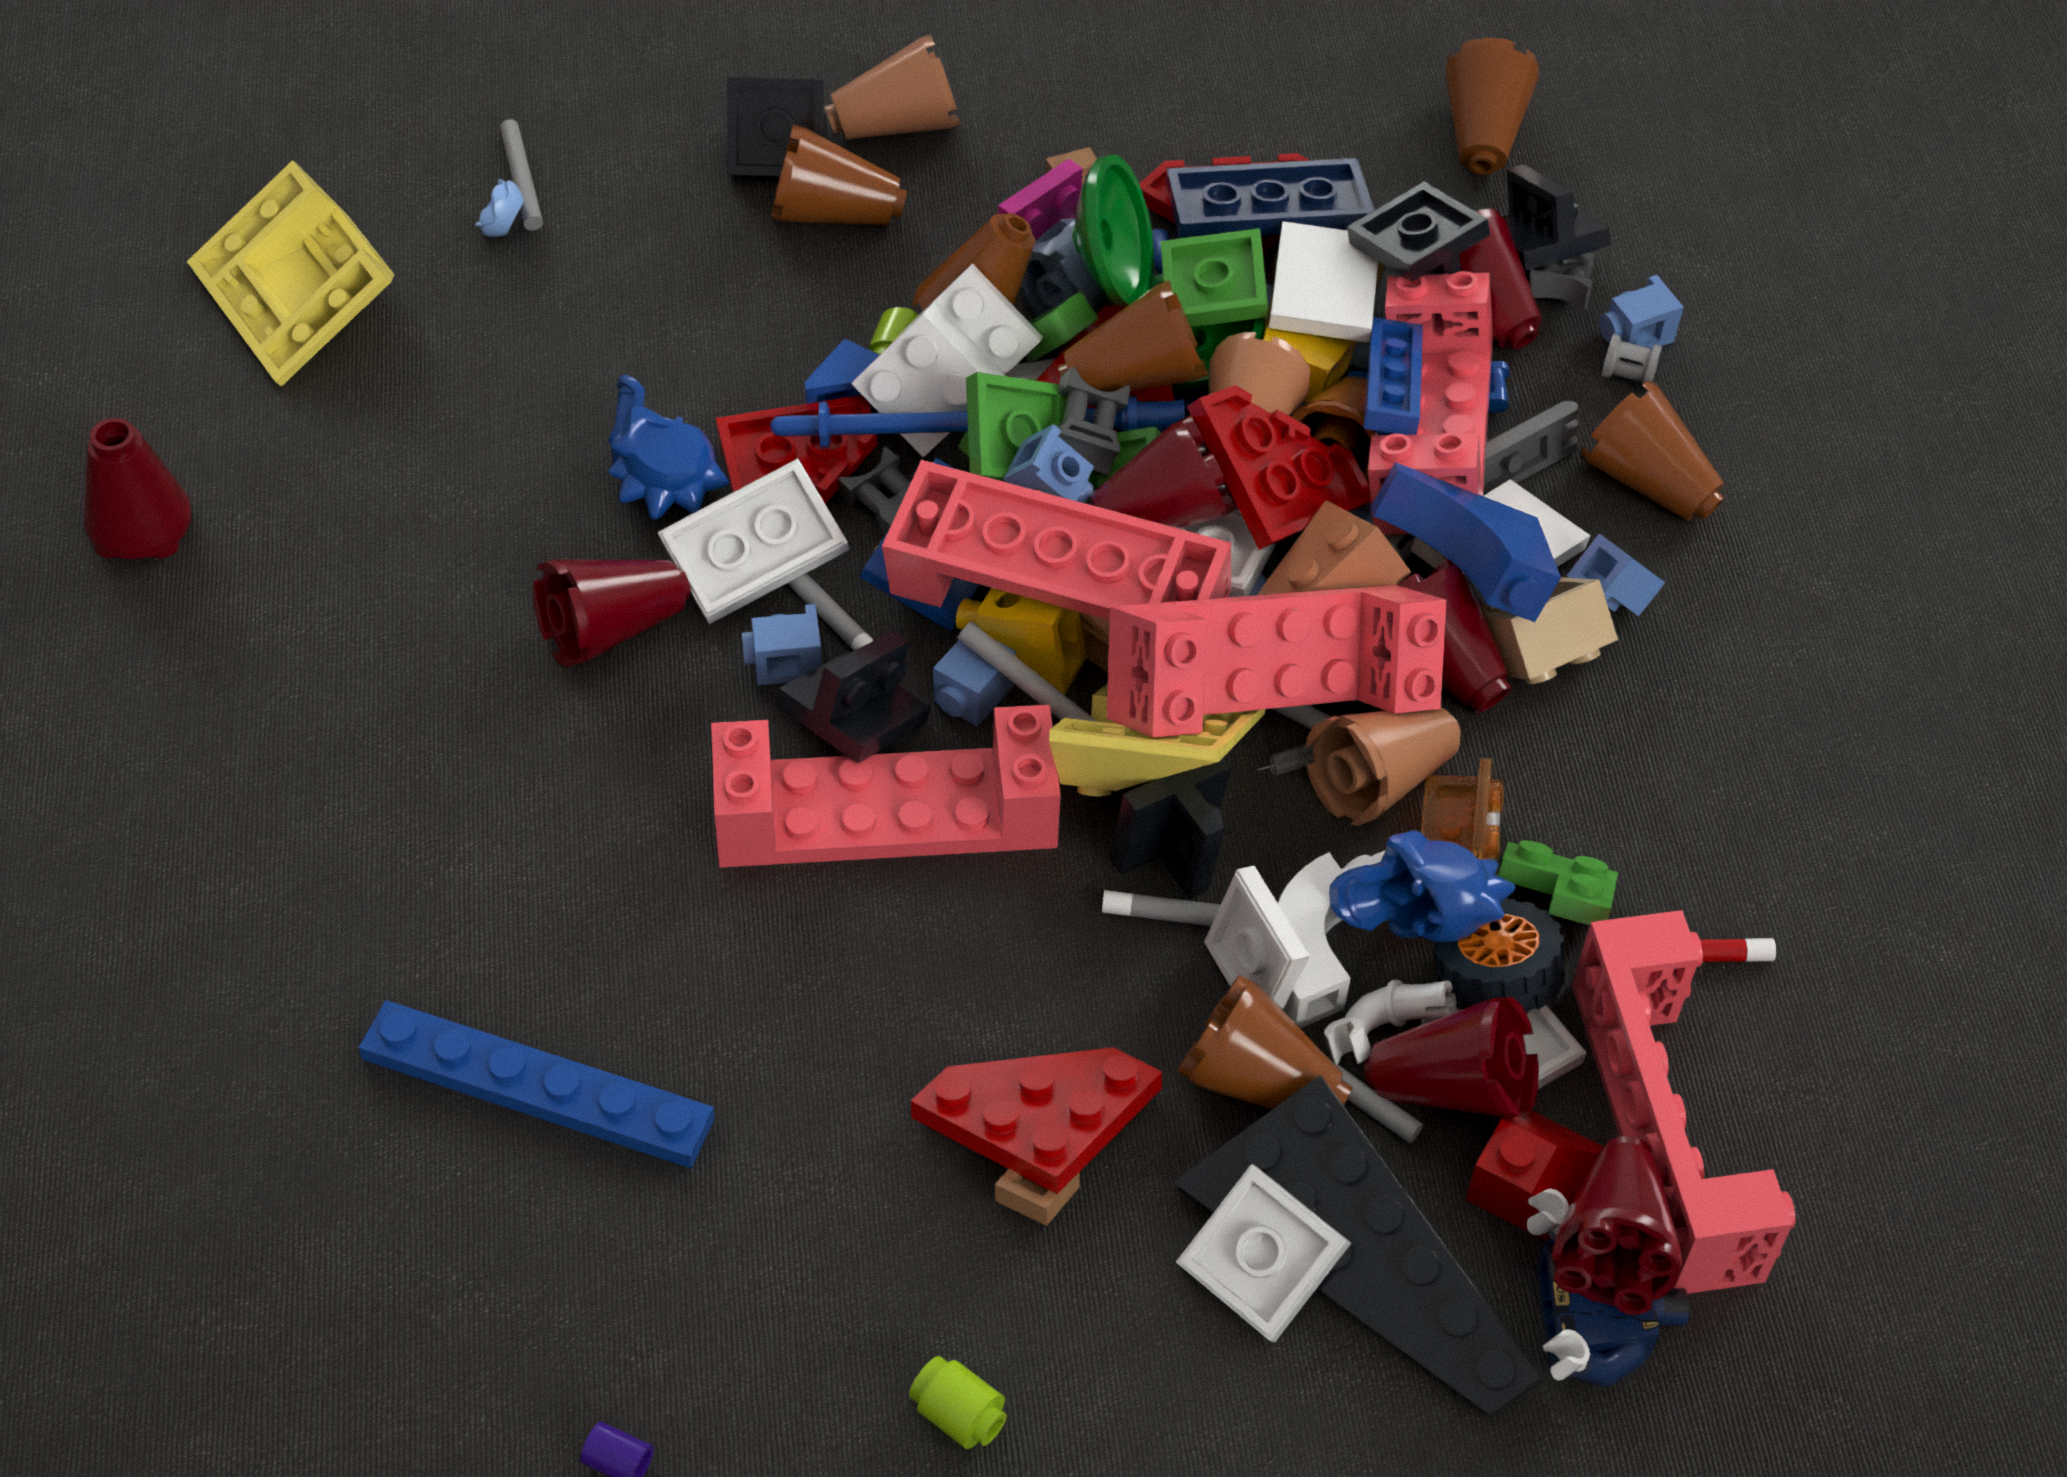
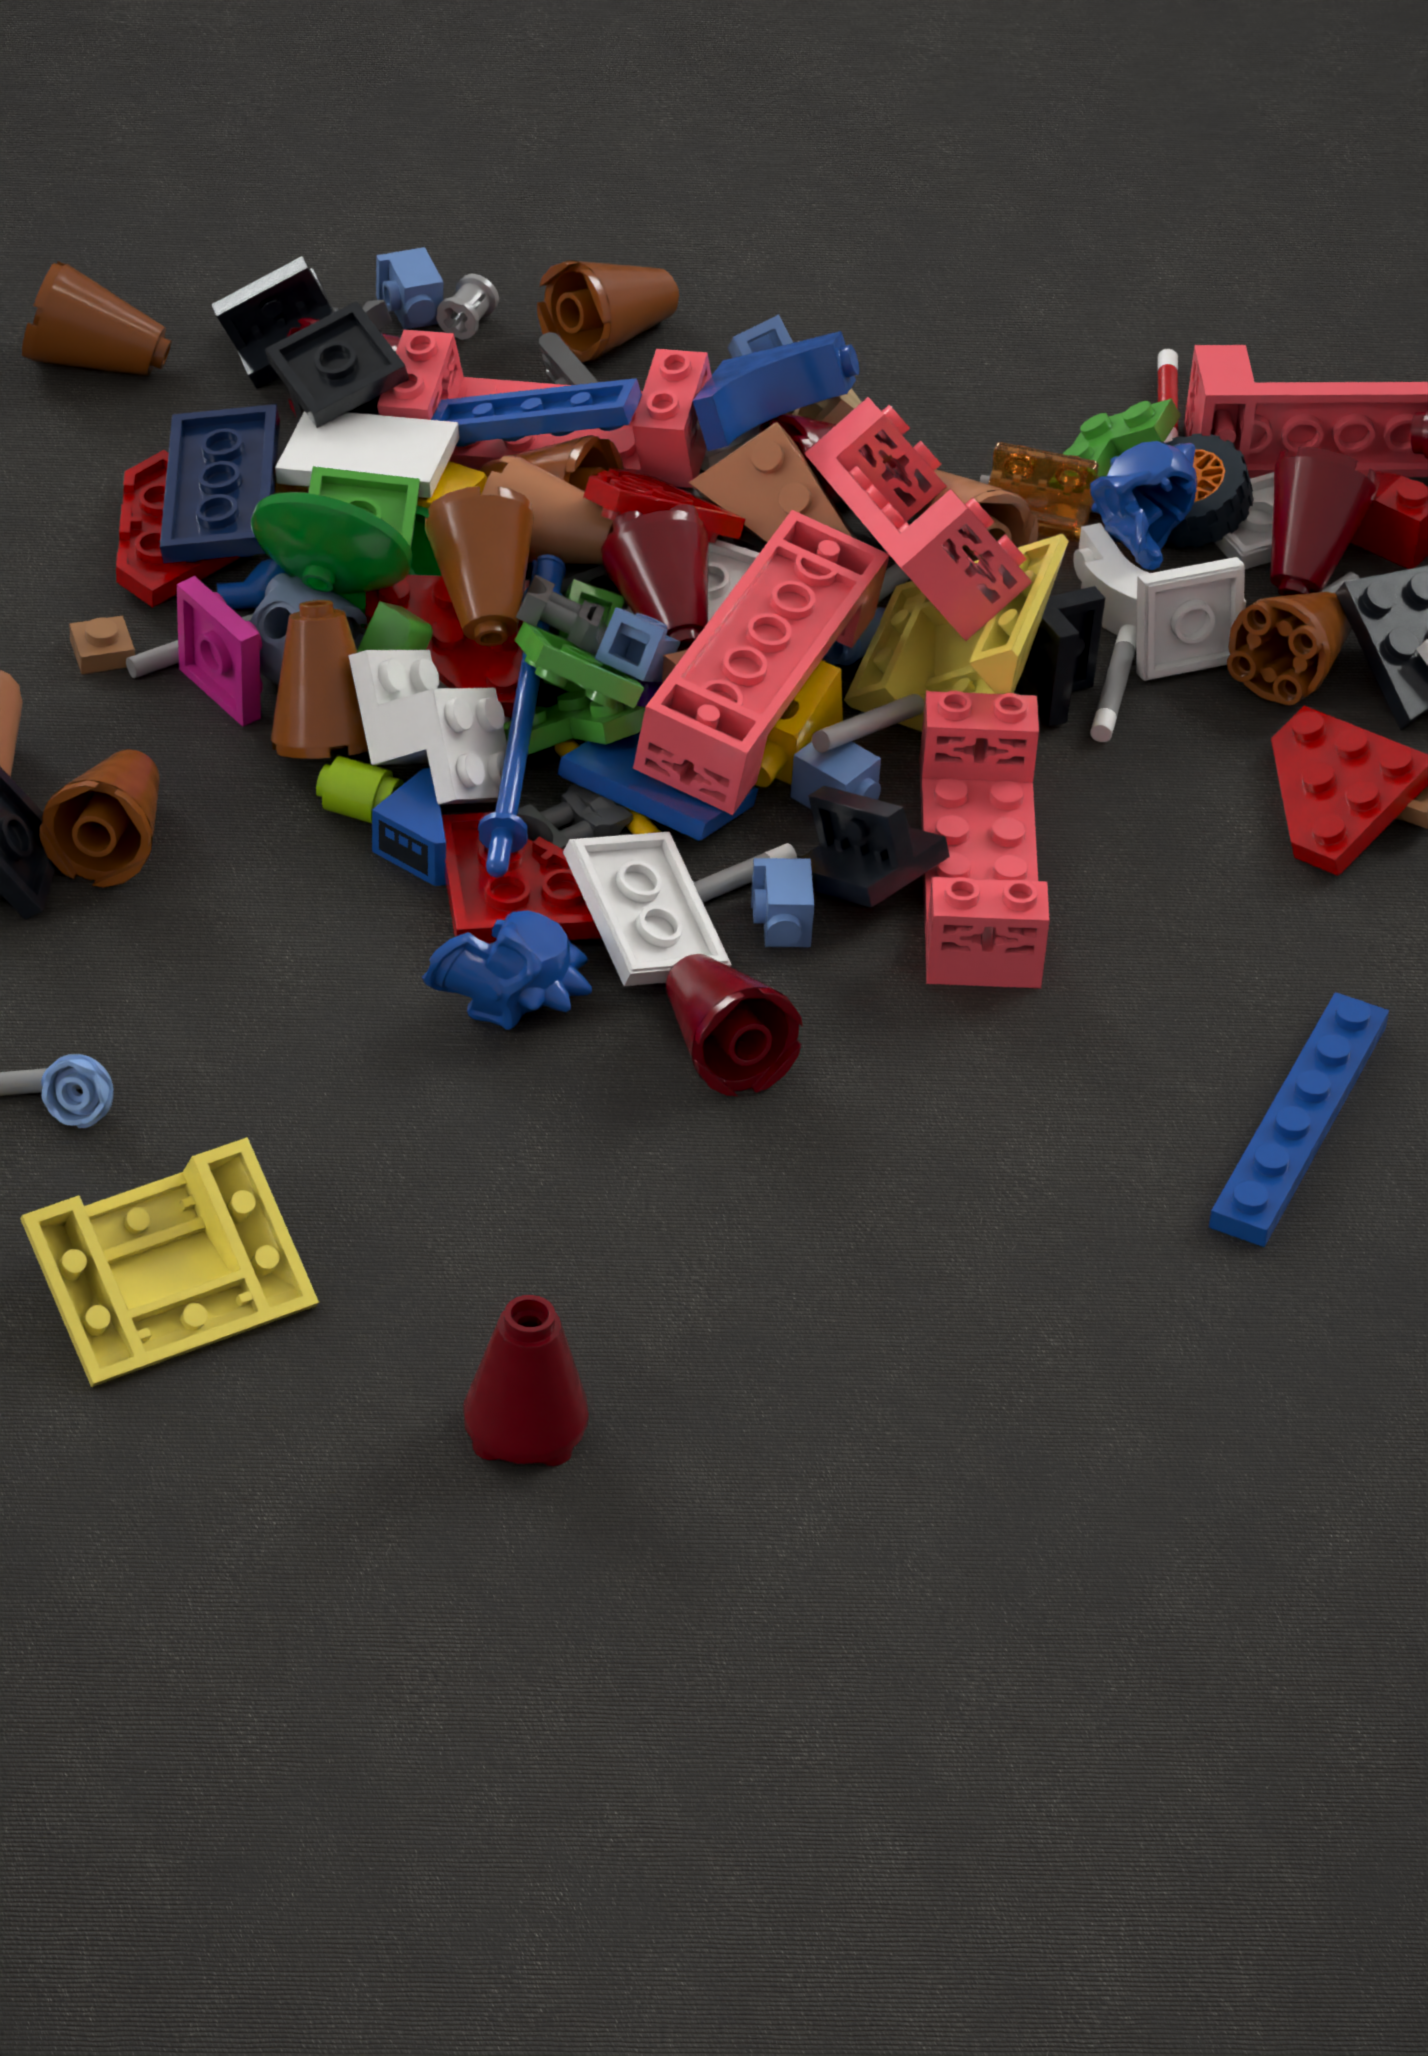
camera: 85 degrees left, 10 degrees down
white piece [1324,980,1456,1065] -> none

